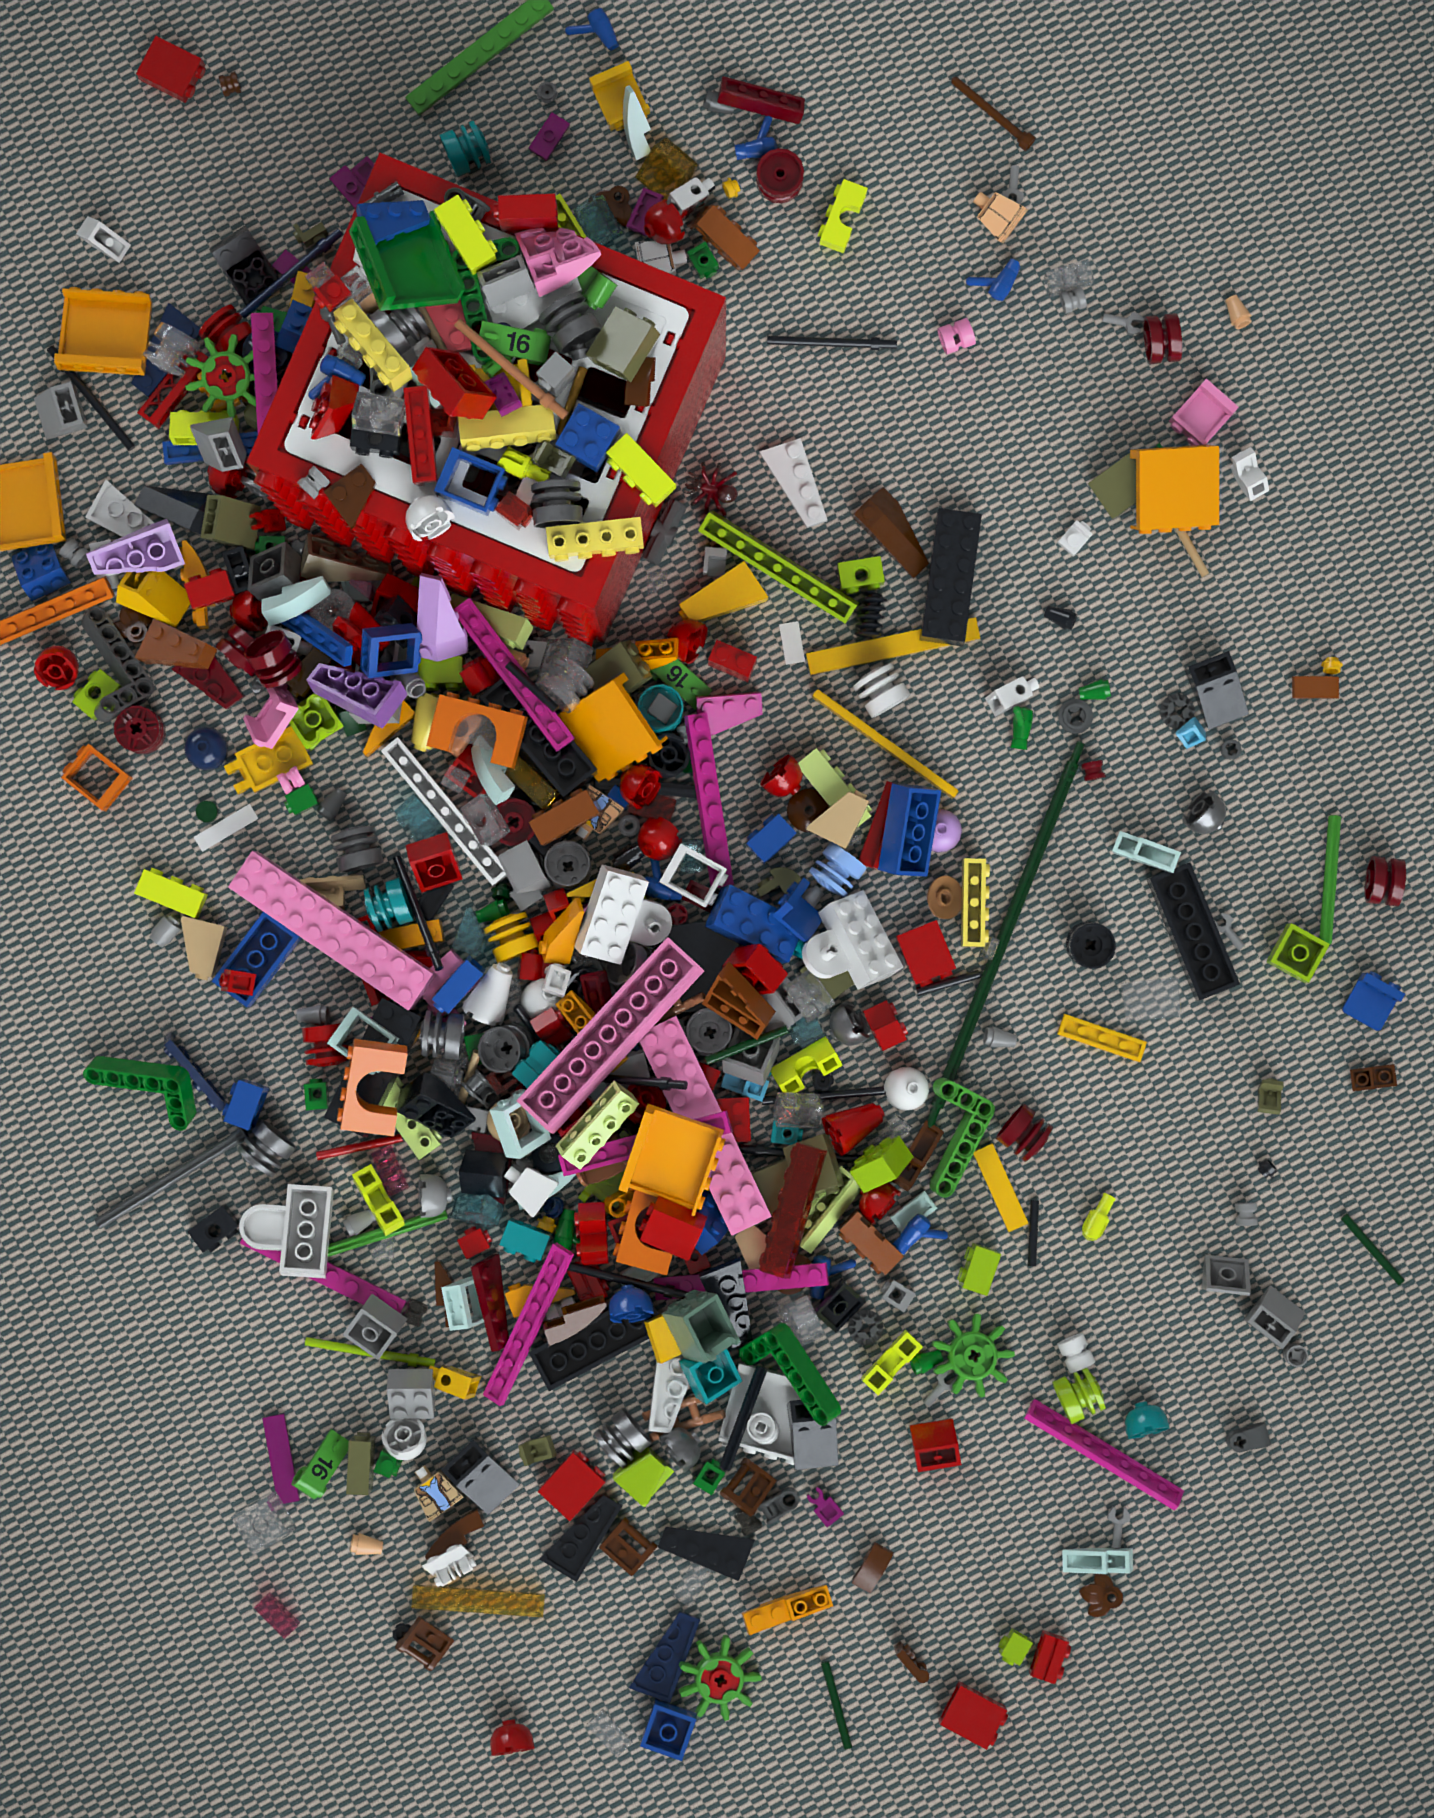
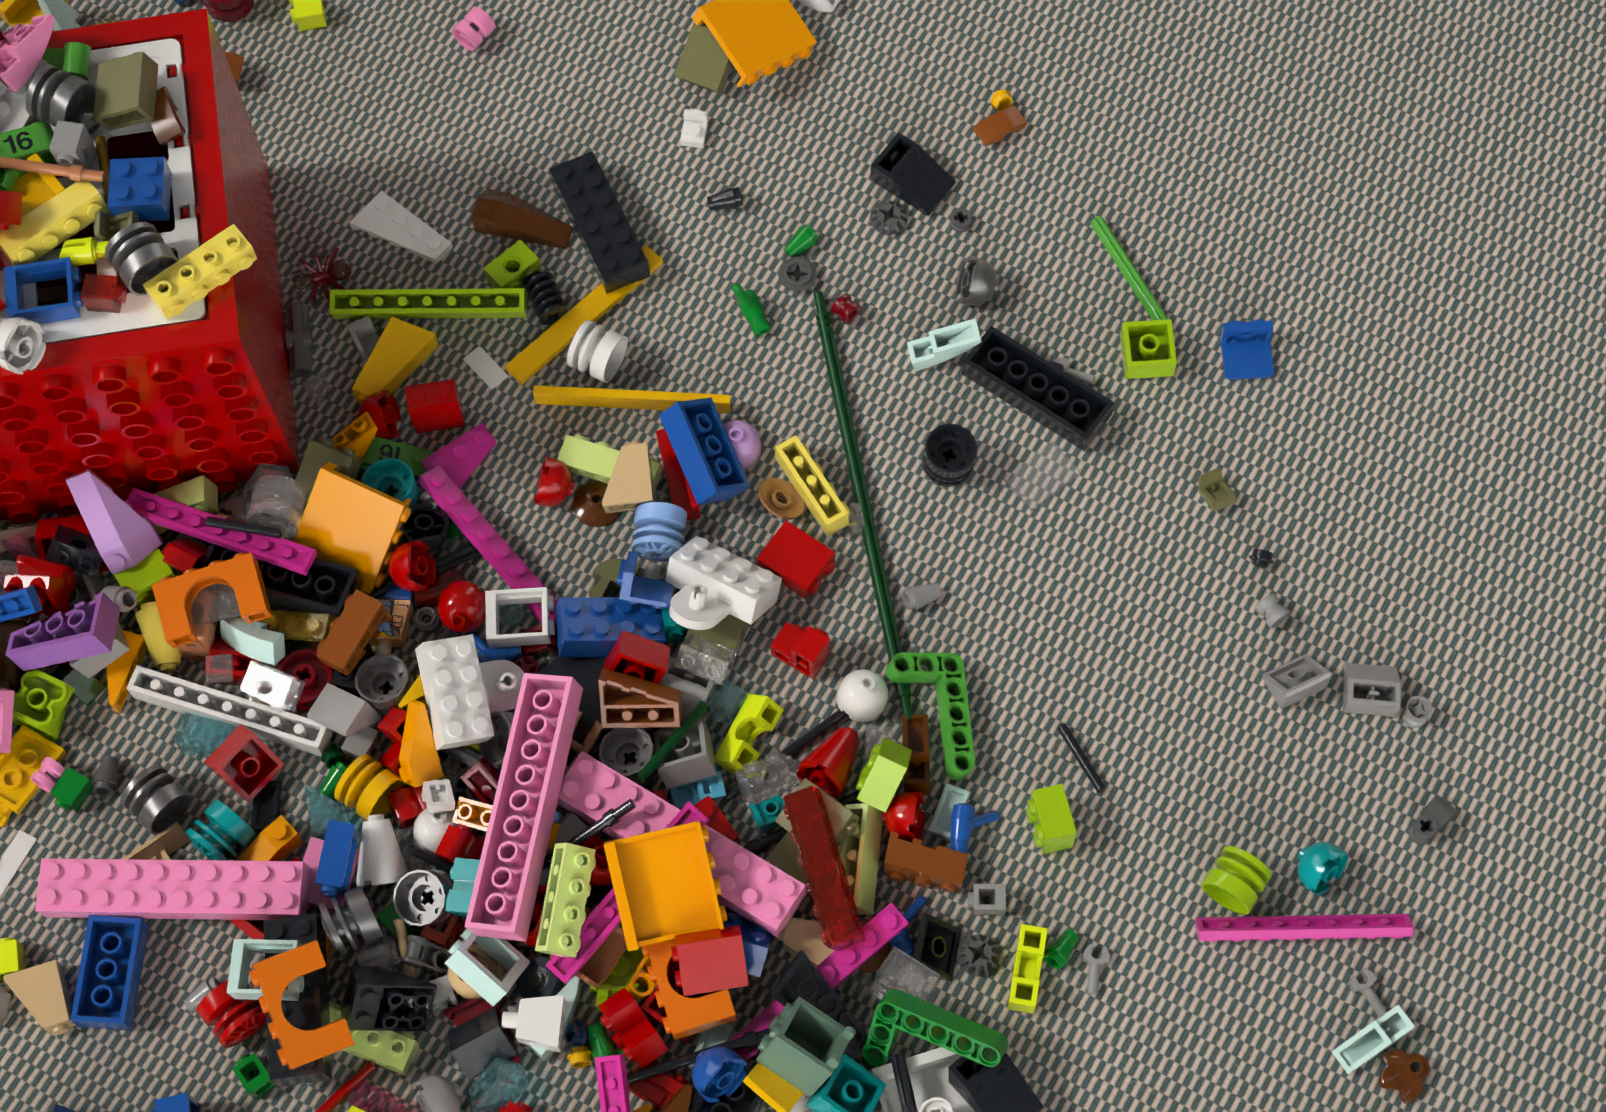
camera: 30 degrees left, 20 degrees down
red bracket [219,969,256,996] -> none
blue window [360,623,422,678] -> none
black bar [393,856,444,971] -> none
magenta plate [484,372,522,417] -> none
teal brick [499,1218,552,1263] -> none
neon yellow brick [606,433,676,507] -> none
dark grey slope [647,693,678,725] -> none
red brick [684,1248,711,1275] -> none
blue brick [746,814,796,865] -> none
black bar [767,336,897,351] -> none
black plate [812,1071,834,1091] -> none
flat silver cylinder [829,1001,870,1046] -> none
red slope [909,1418,962,1472] -> none
black bar [916,970,981,996] -> none
bright green gear [932,1314,1015,1397] -> none
yellow tile [973,1143,1029,1232] -> none
white torso [985,676,1039,717] -> none
dark red wheel [995,1103,1053,1162] -> none
yellow tile [1057,1014,1147,1062] -> none
white wheel [1057,1333,1095,1373] -> none
neon yellow arm [1082,1193,1116,1241] -> none
tan bar [1174,528,1209,577] -> none
medium azure slope [1176,717,1206,749] -> none
dark green bar [1341,1213,1405,1285] -> none
reddish brown slope [1350,1064,1397,1091] -> none
dark red wheel [1364,856,1406,907] -> none

